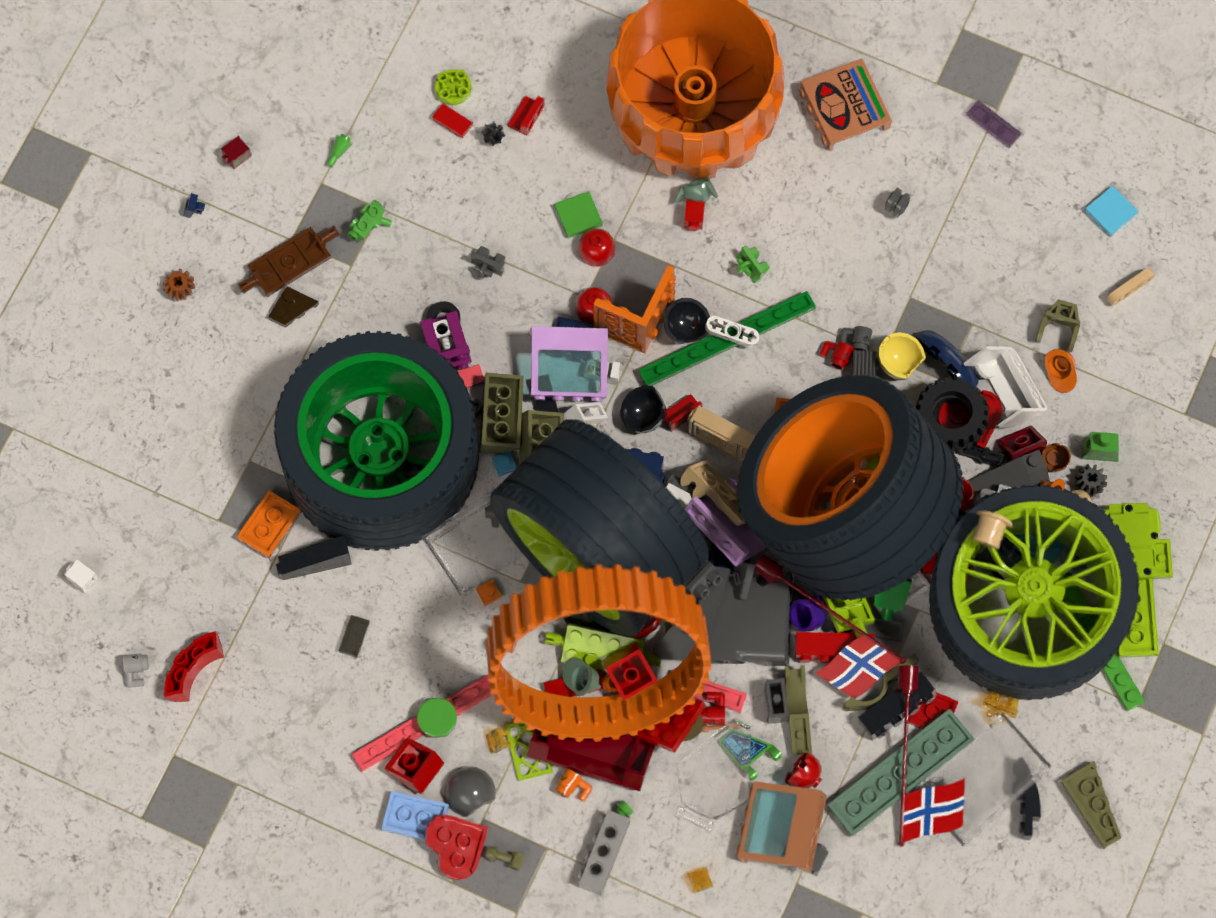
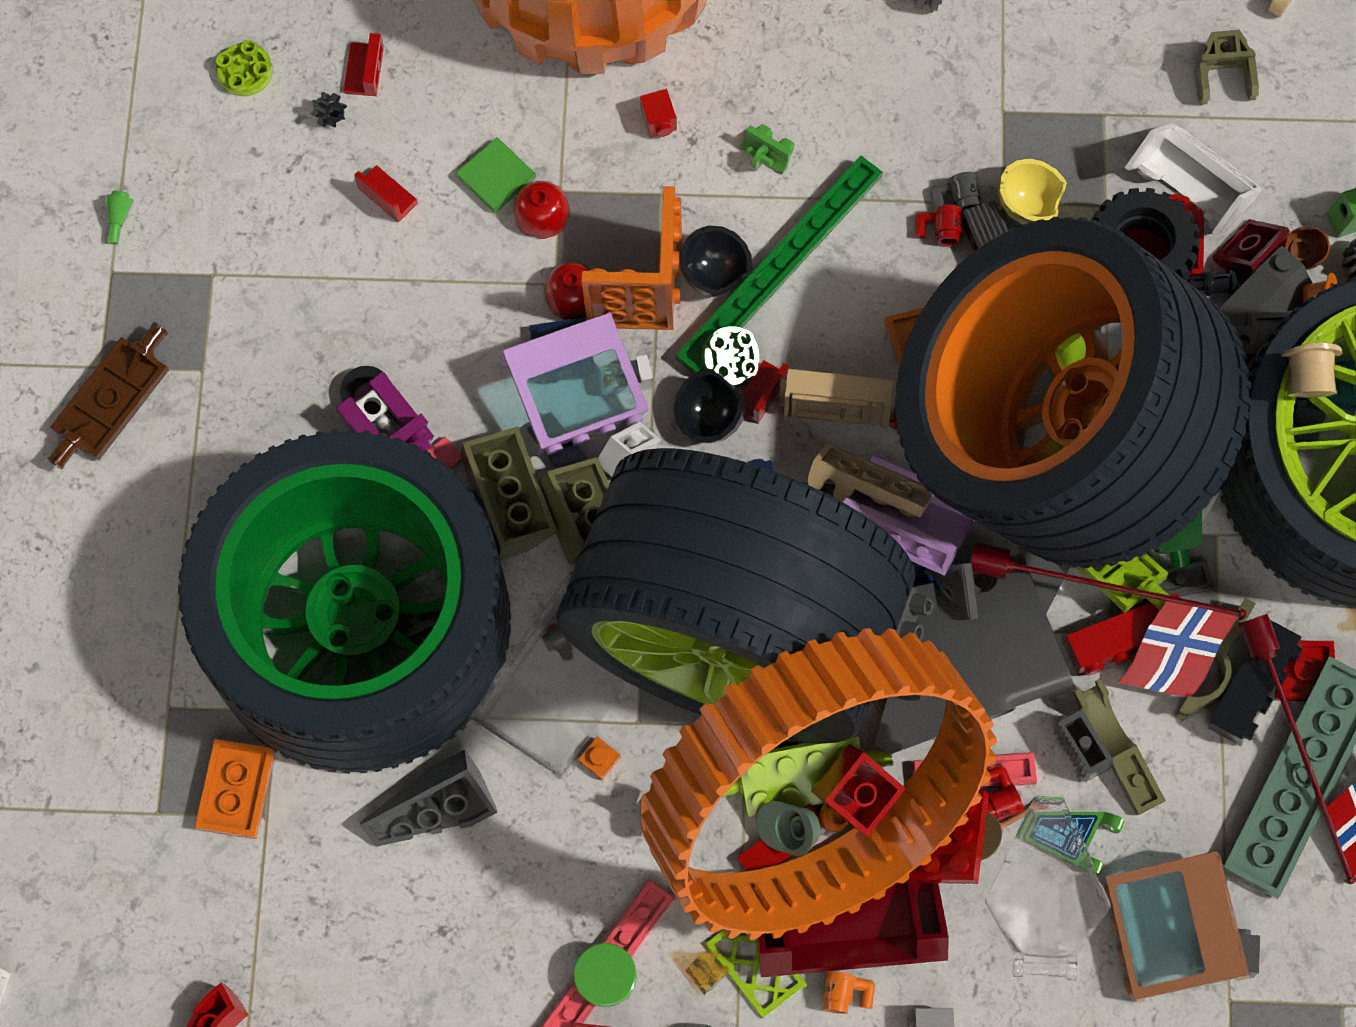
camera: 20 degrees left, 0 degrees up
dark brown wing [268,286,319,328] -> none
black slope [276,535,352,580] -> none
clear smoke tile [339,615,370,658] -> none
bright green brick [347,200,392,242] -> none
red tile [432,103,473,139] -> none
dark grey hips [471,246,505,279] -> none
dark azure plate [492,451,516,477] -> none
bright green plate [616,800,633,818] -> none
sand green piece [674,179,718,203] -> none
white beam [705,316,759,347] -> none
red cylinder [784,751,822,789] -> none
dark purple piece [789,594,827,632] -> none
dark blue brick [915,330,979,389] -> none
orange piece [1044,349,1077,393] -> none
none -> red panel [354,165,418,223]
none -> dark grey wedge [360,749,498,847]
none -> tile [701,327,759,385]

